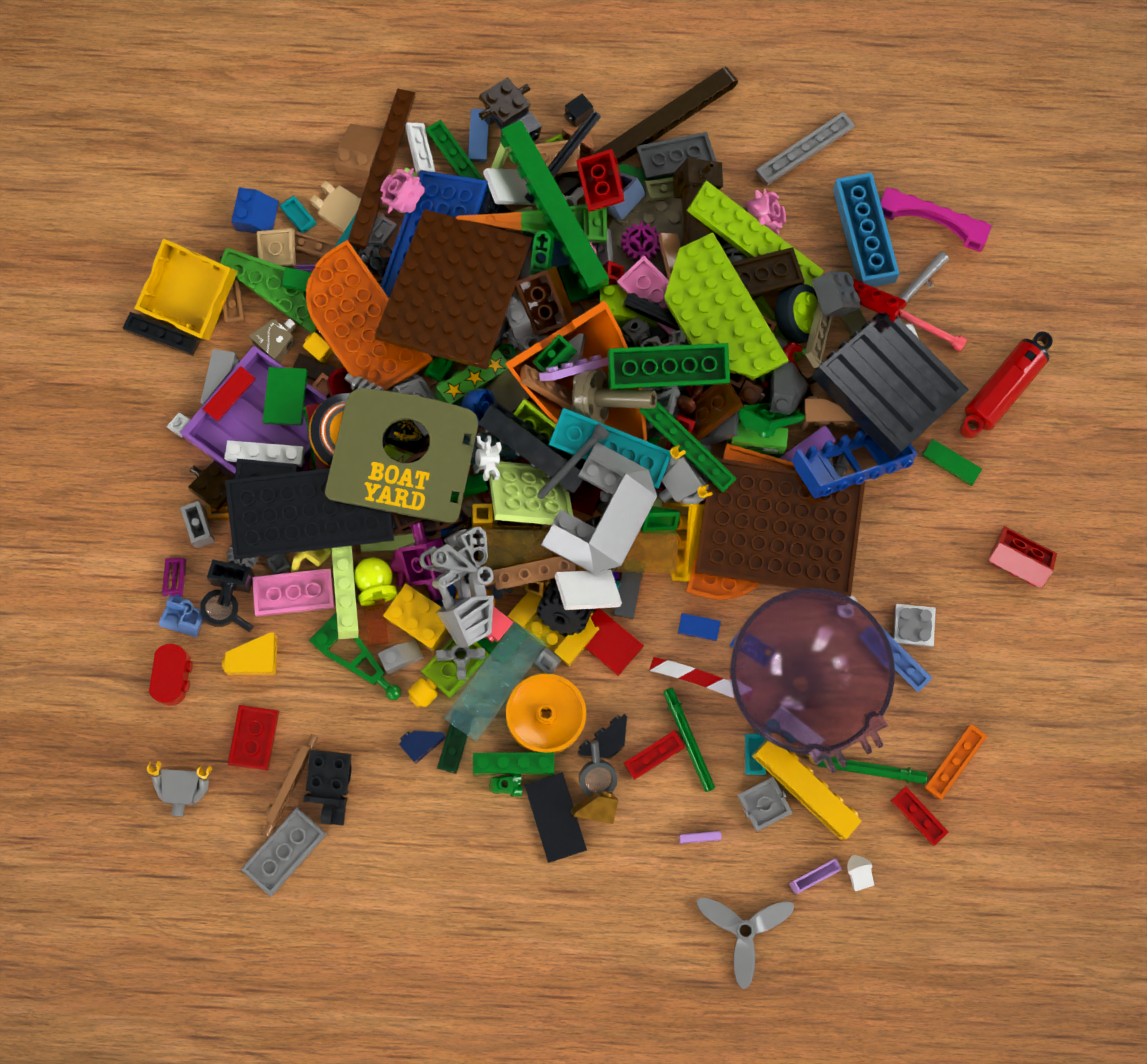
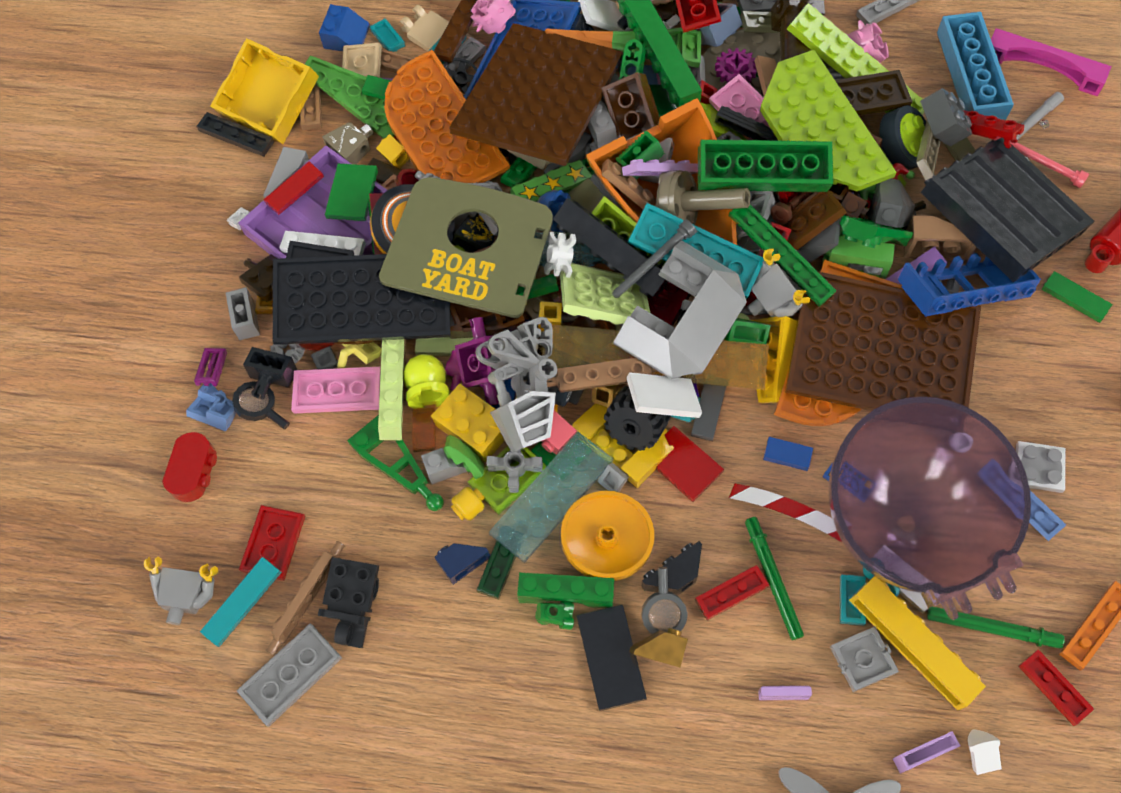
camera: 10 degrees right, 10 degrees down
yellow slope [222,632,277,675] -> none
none -> teal tile [200,557,282,647]
none -> bright green slope [444,435,484,479]

